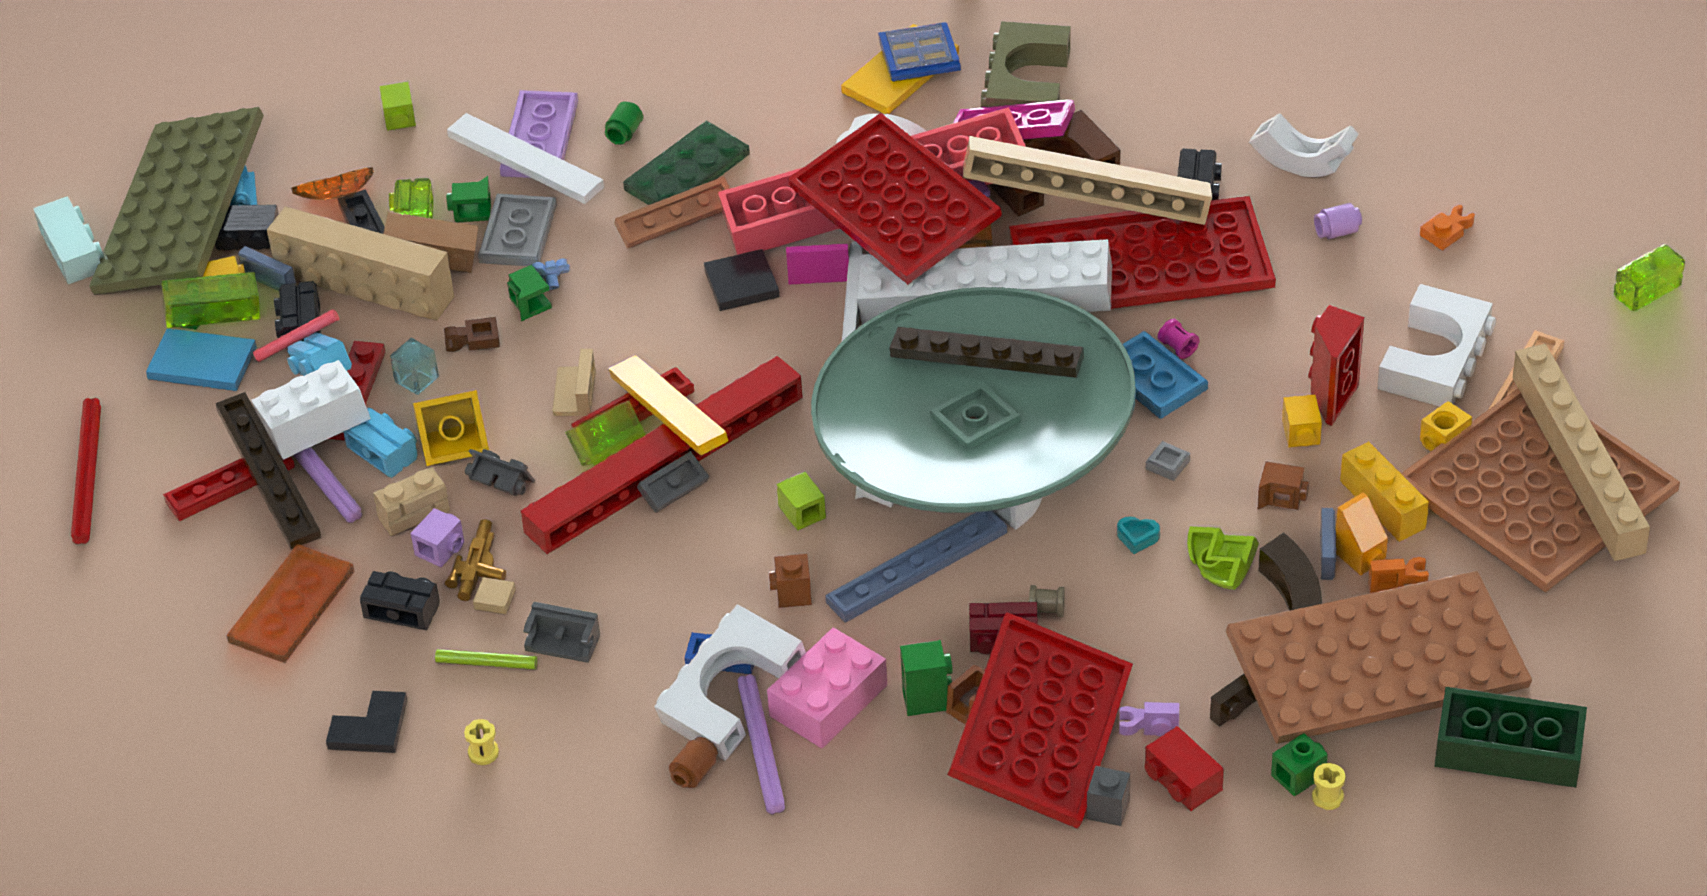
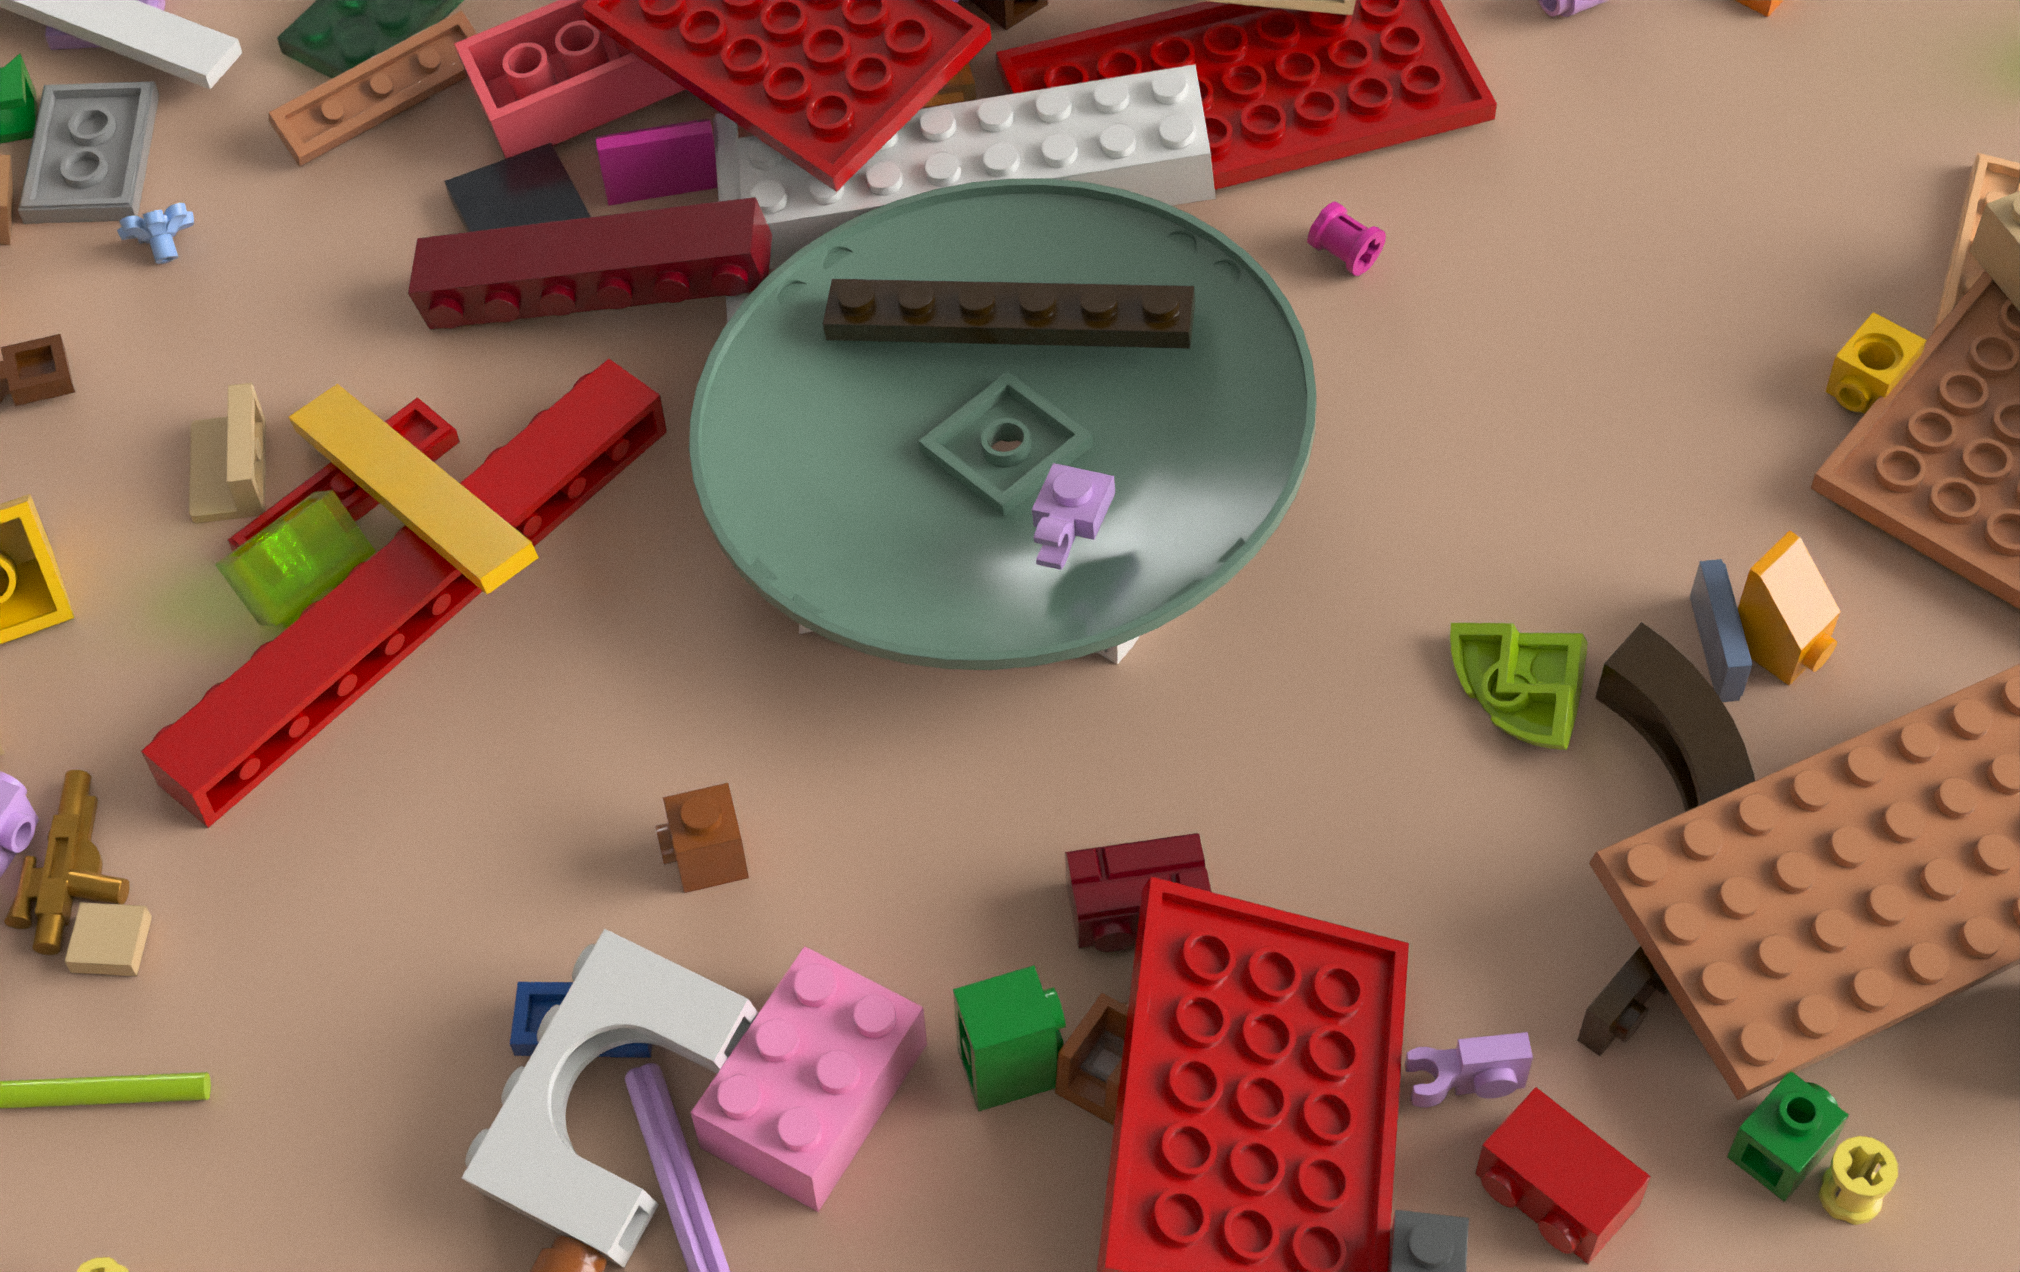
camera: 10 degrees left, 10 degrees up
dark grey hinge [465,449,535,496] -> none
green window [507,265,552,321] -> none
dark grey hinge [523,602,600,663] -> none
dark grey plate [637,451,710,513] -> none
lime brick [777,472,826,531] -> none
sand blue tile [825,511,1007,623] -> none
dark tan bush [1029,585,1065,617] -> none
teal tile [1117,516,1160,554] -> none
dark azure tile [1123,331,1208,419] -> none
light grey tile [1146,441,1190,481] -> none
dark orange window [1257,461,1309,510] -> none
yellow brick [1282,394,1322,447] -> none
red slope [1308,305,1365,426] -> none
yellow brick [1340,441,1429,542] -> none
orange plate [1368,557,1429,593] -> none
white arch [1377,284,1496,406] -> none
none -> dark red brick [408,197,772,330]
none -> lavender plate [1032,463,1115,570]

